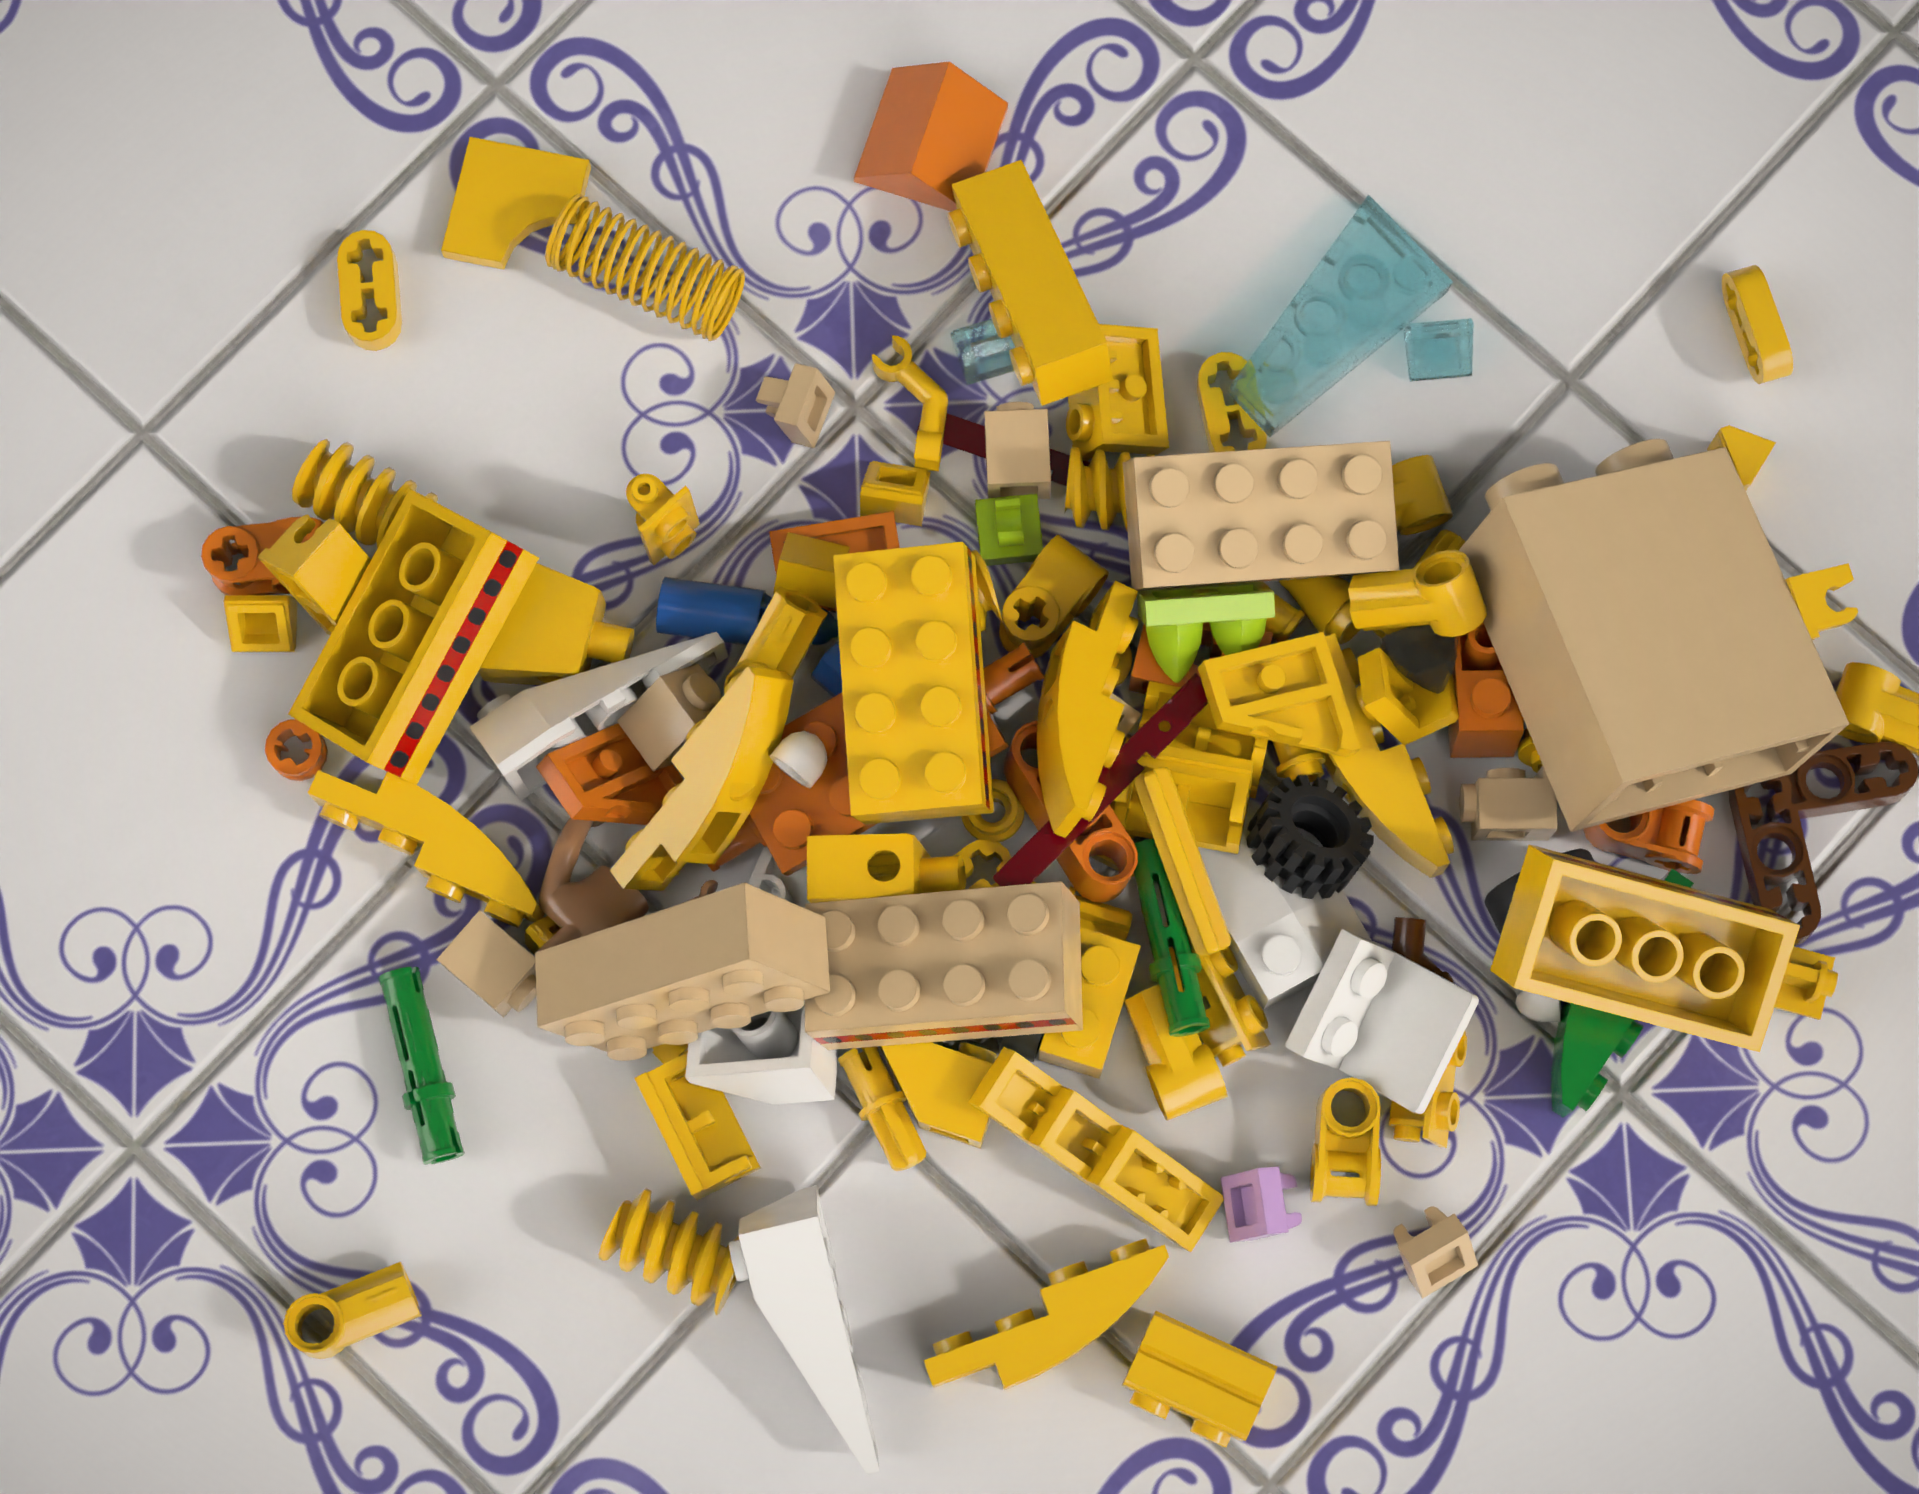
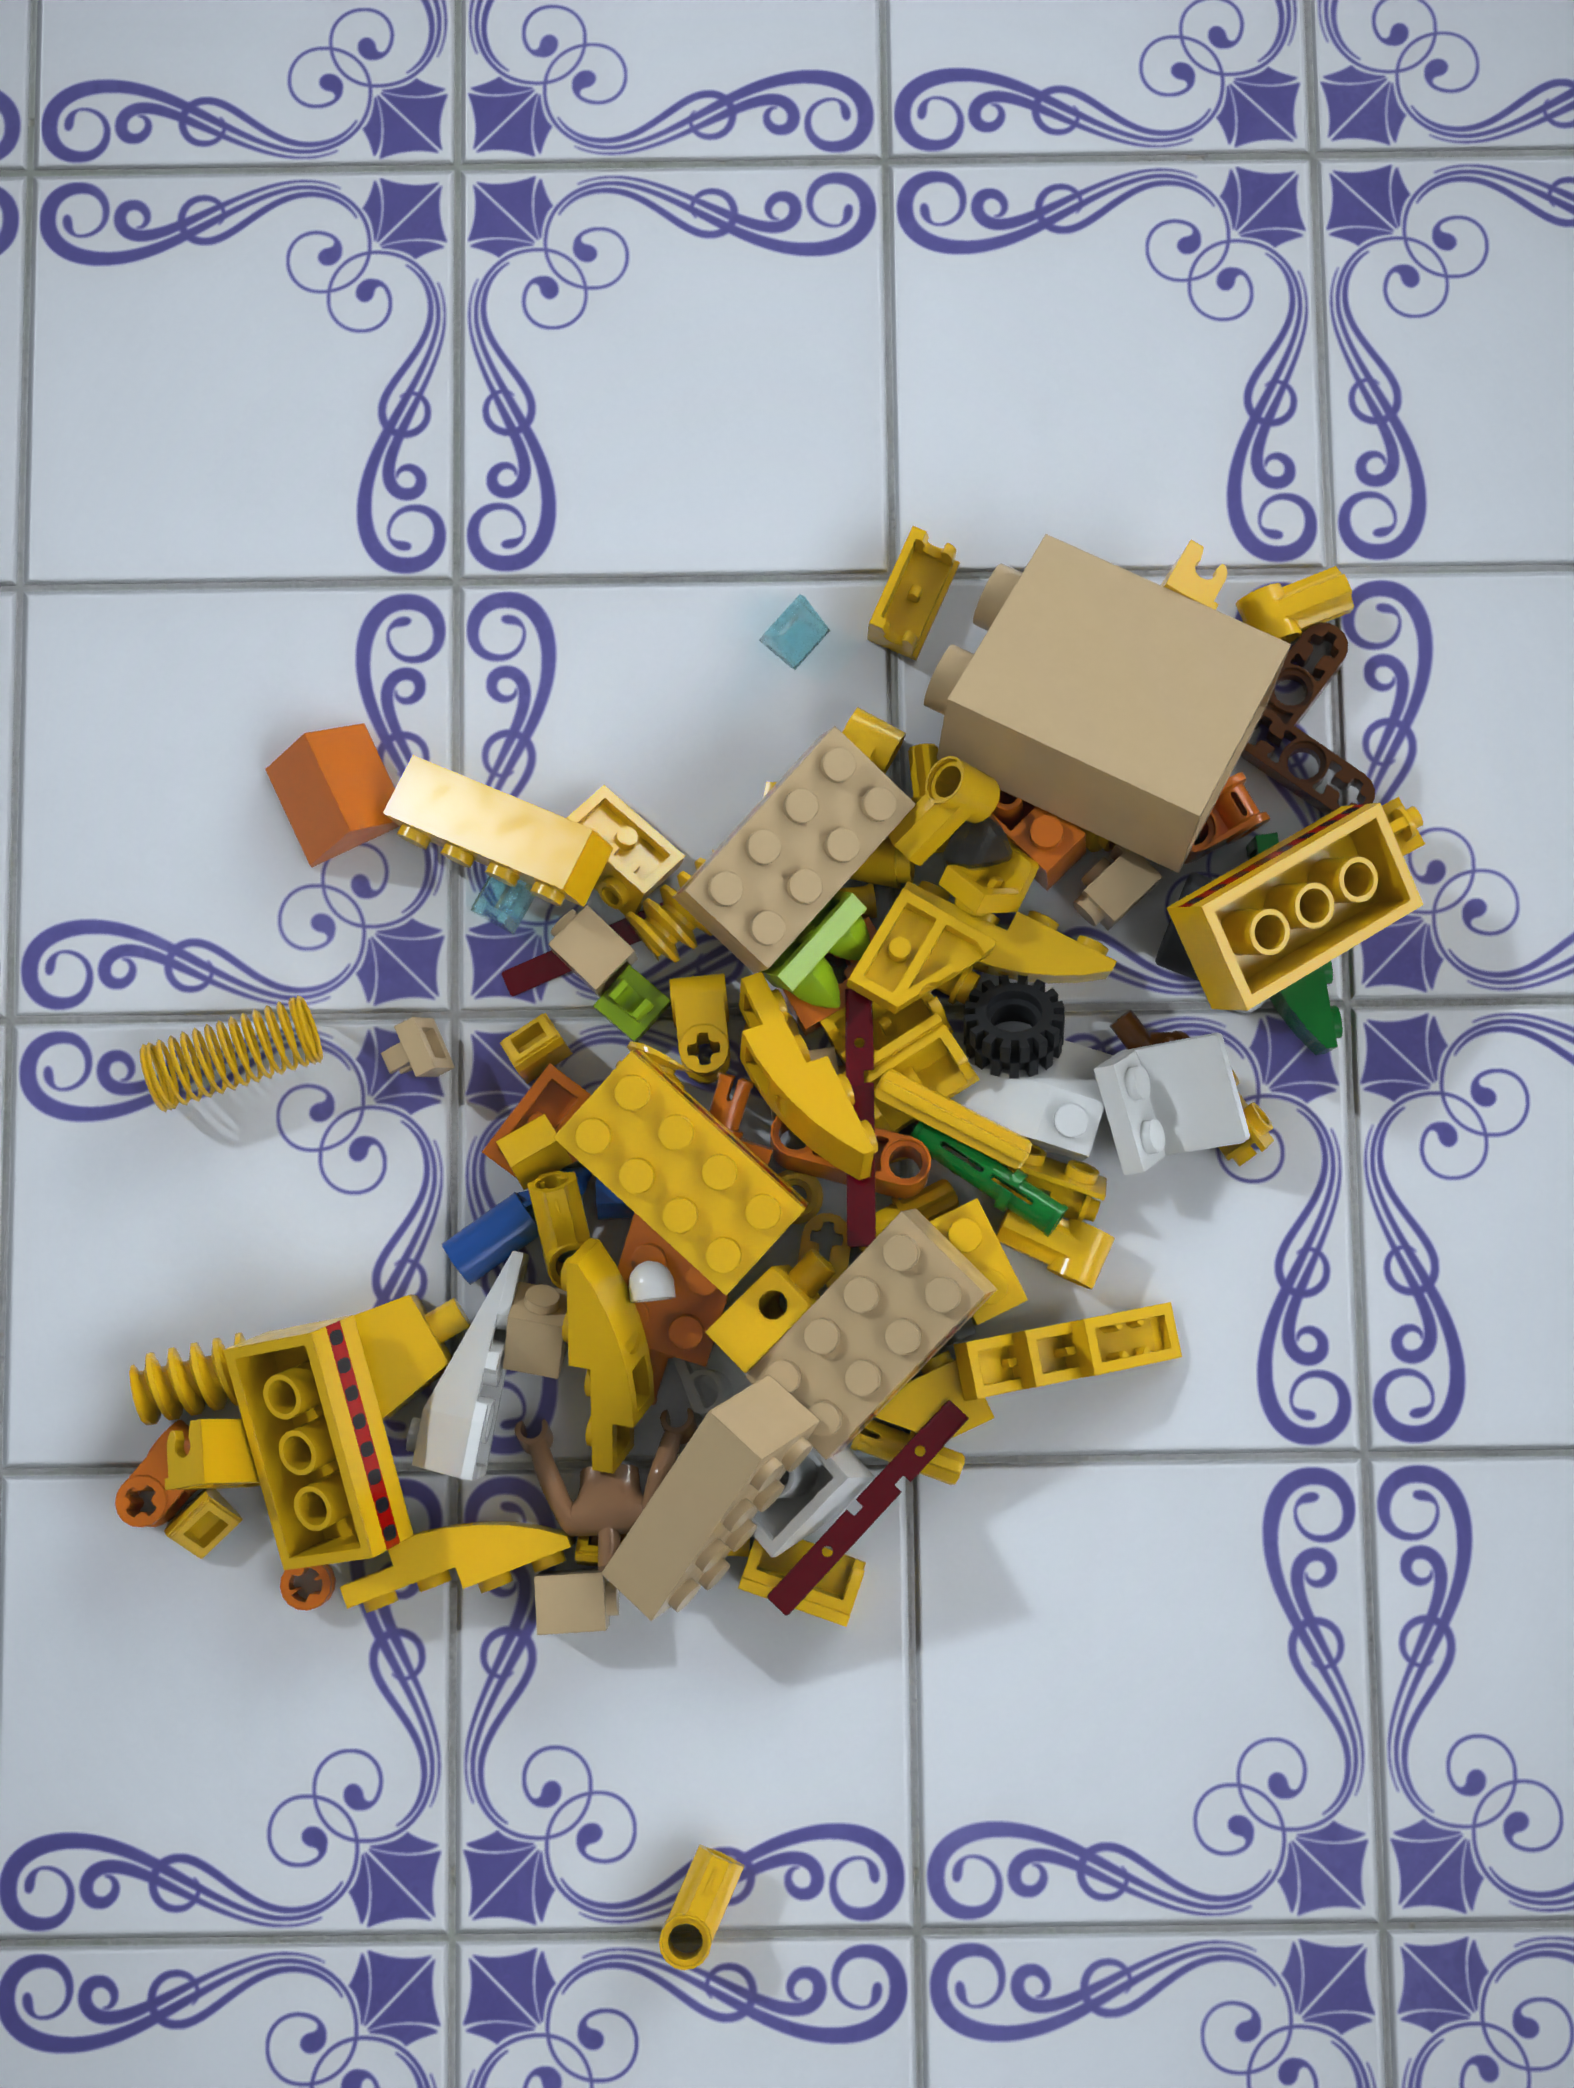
camera: 45 degrees left, 5 degrees up
yellow beam [337,230,402,351] -> none
green pin [378,966,465,1165] -> none
yellow tile [441,137,591,270] -> none
orange wing [536,723,683,825] -> none
yellow piece [598,1188,739,1315] -> none
yellow hinge [626,474,700,565] -> none
white wedge [729,1185,880,1475] -> none
yellow arm [872,335,948,472] -> none
yellow slope [923,1238,1169,1390] -> none
yellow brick [1122,1311,1278,1448] -> none
yellow beam [1197,352,1267,453] -> none
lavender tile [1221,1166,1302,1243] -> none
clear light blue wing [1228,195,1453,437] -> none
yellow piece [1310,1077,1381,1206] -> none
tan tile [1393,1206,1478,1299] -> none
yellow slope [1707,425,1776,491] -> none
yellow beam [1722,265,1793,384] -> none
none -> dark red piece [767,1400,969,1616]
none -> yellow hinge [867,526,960,661]

